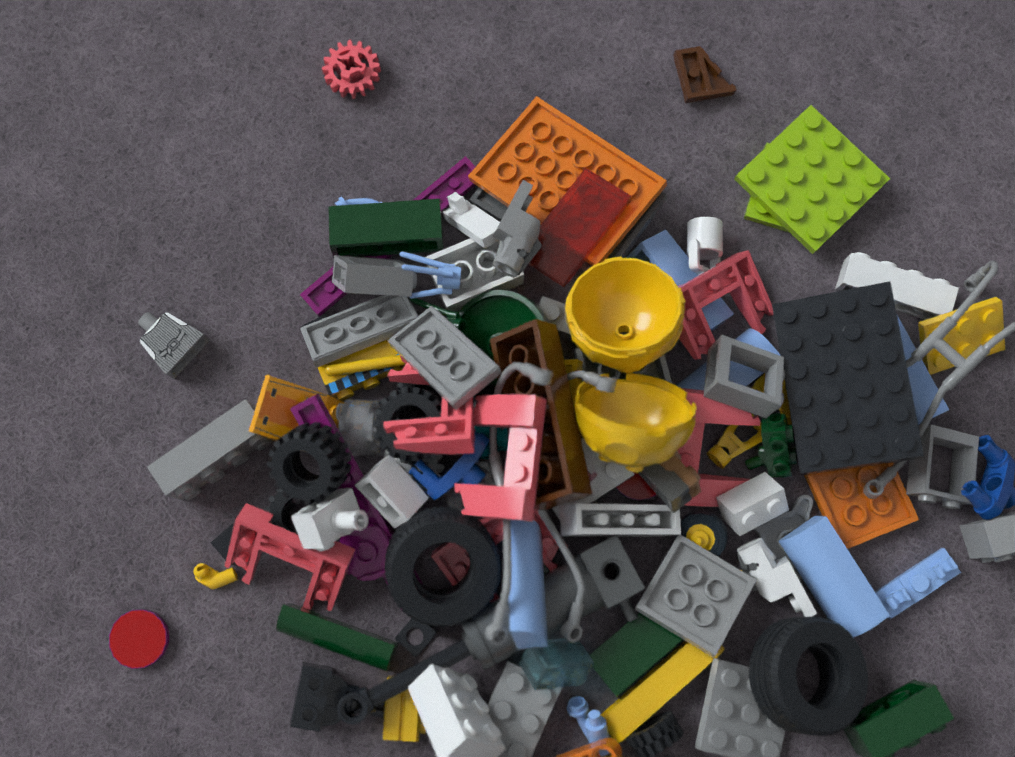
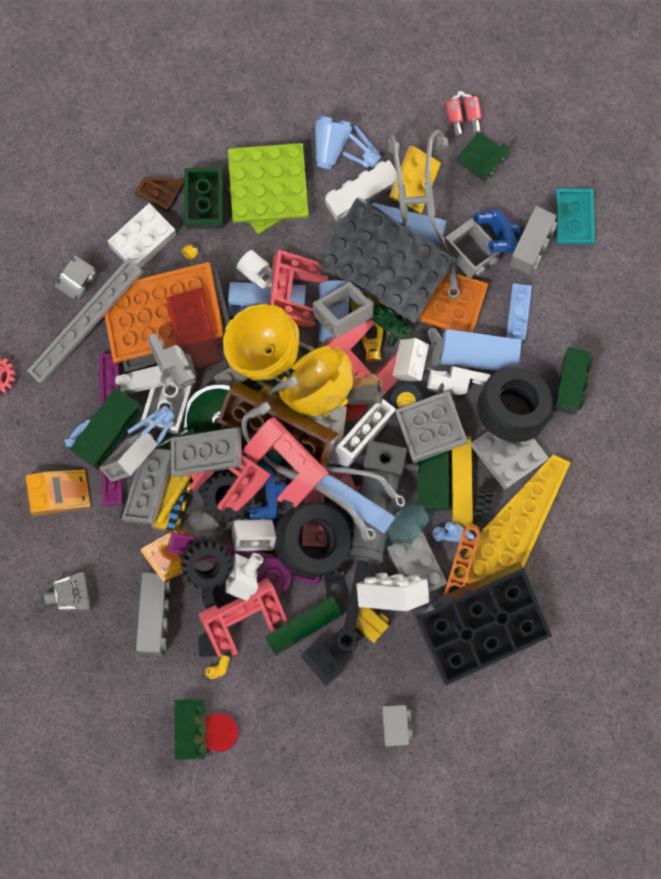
camera: 50 degrees left, 0 degrees up
none -> light orange slope [26,469,91,516]
none -> light grey plate [27,258,144,385]
none -> light grey brick [55,255,96,300]
none -> white brick [108,203,176,268]
none -> dark green brick [175,699,206,760]
none -> yellow hinge [181,244,198,261]
none -> dark green brick [184,168,223,229]
none -> light blue cone [315,116,352,170]
none -> light blue plant [343,126,382,168]

